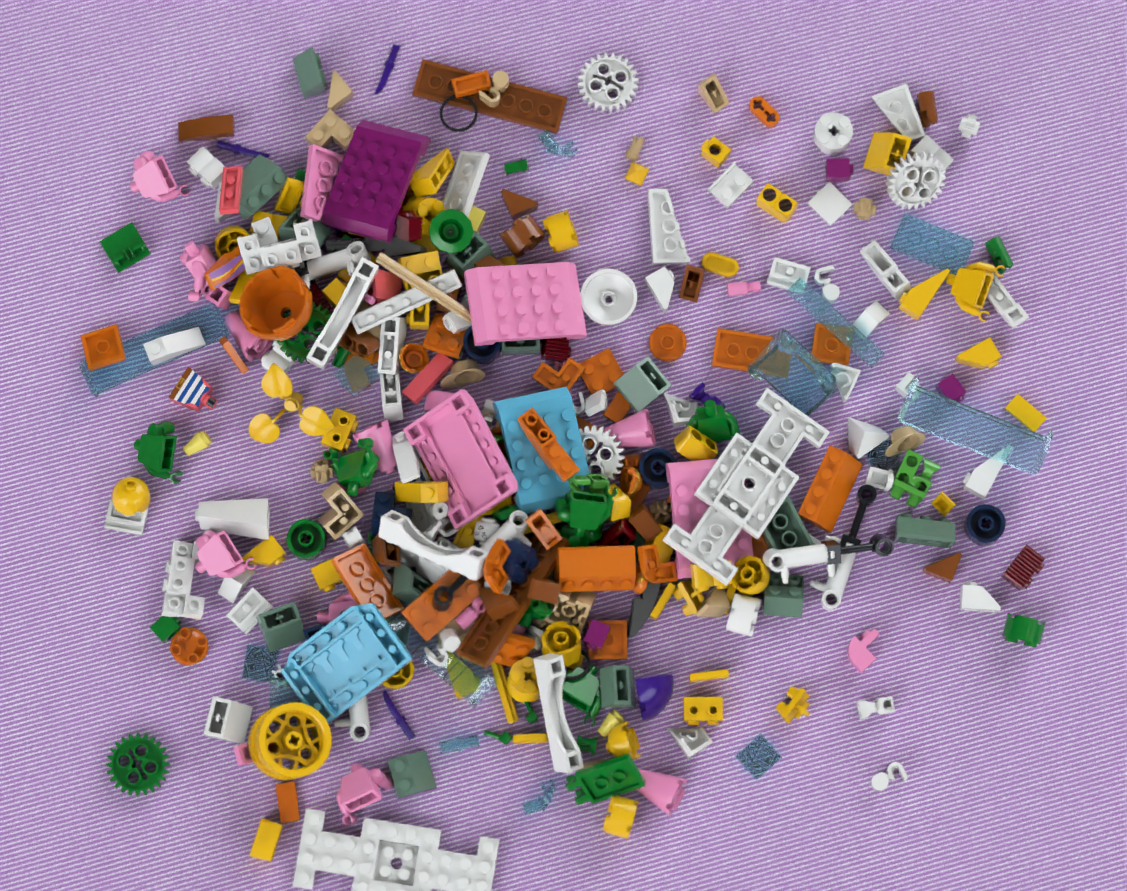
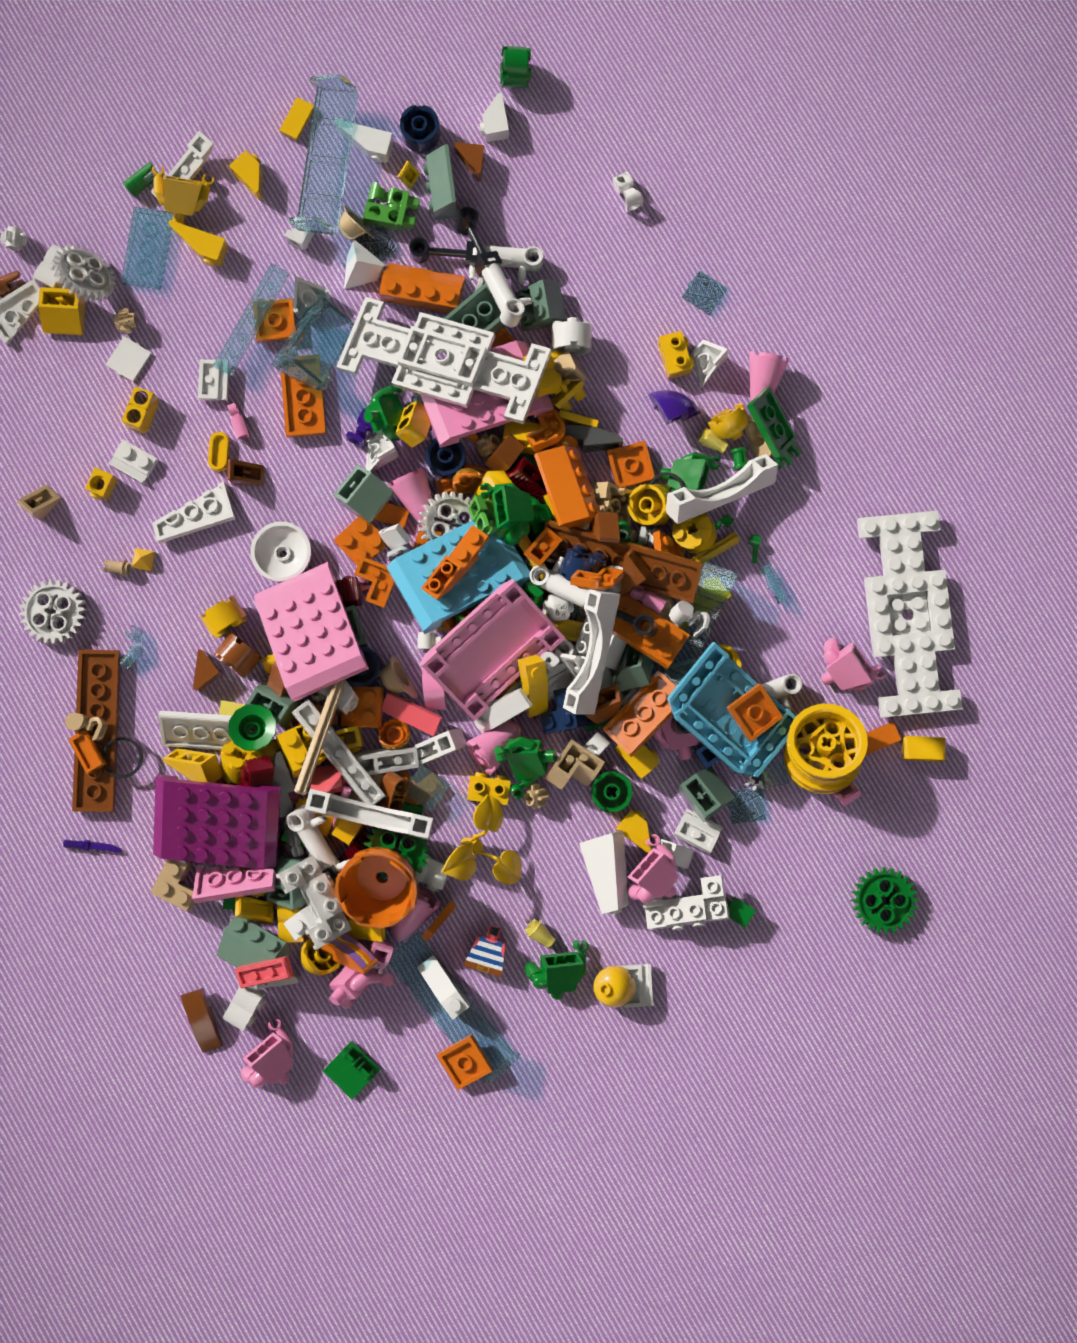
camera: 105 degrees left, 5 degrees up
orange dish [170,627,209,666] -> none
white slope [204,696,253,744] -> none
dark purple piece [216,140,270,158] -> none
sand green slope [293,47,327,99] -> none
tan slope [327,71,354,112] -> none
dark purple piece [383,690,415,740] -> none
sand green slope [387,750,437,799] -> none
green pin [504,158,529,175] -> none
yellow tile [512,733,549,744] -> none
clear light blue piece [522,779,556,815] -> none
magenta brick [583,619,611,651] -> none
sand green slope [600,665,636,709] -> none
yellow brick [602,795,639,839] -> none
white slope [645,266,676,314] -> none
orange tile [649,324,687,362] -> none
yellow tile [689,669,729,683] -> none
yellow cylinder [732,555,770,595] -> none
orange beam [749,96,780,128] -> none
yellow hips [775,686,810,724] -> none
white brick [813,112,853,155] -> none
white leg [814,265,840,303] -> none
magenta brick [825,158,853,182] -> none
bright pink brick [847,628,880,674] -> none
white slope [850,301,890,341] -> none
white slope [860,240,911,300] -> none
white tile [865,466,894,492] -> none
white leg [870,762,908,792] -> none
magenta brick [935,374,966,406] -> none
dark red brick [1001,544,1045,591] -> none
none -> orange plate [726,684,783,742]

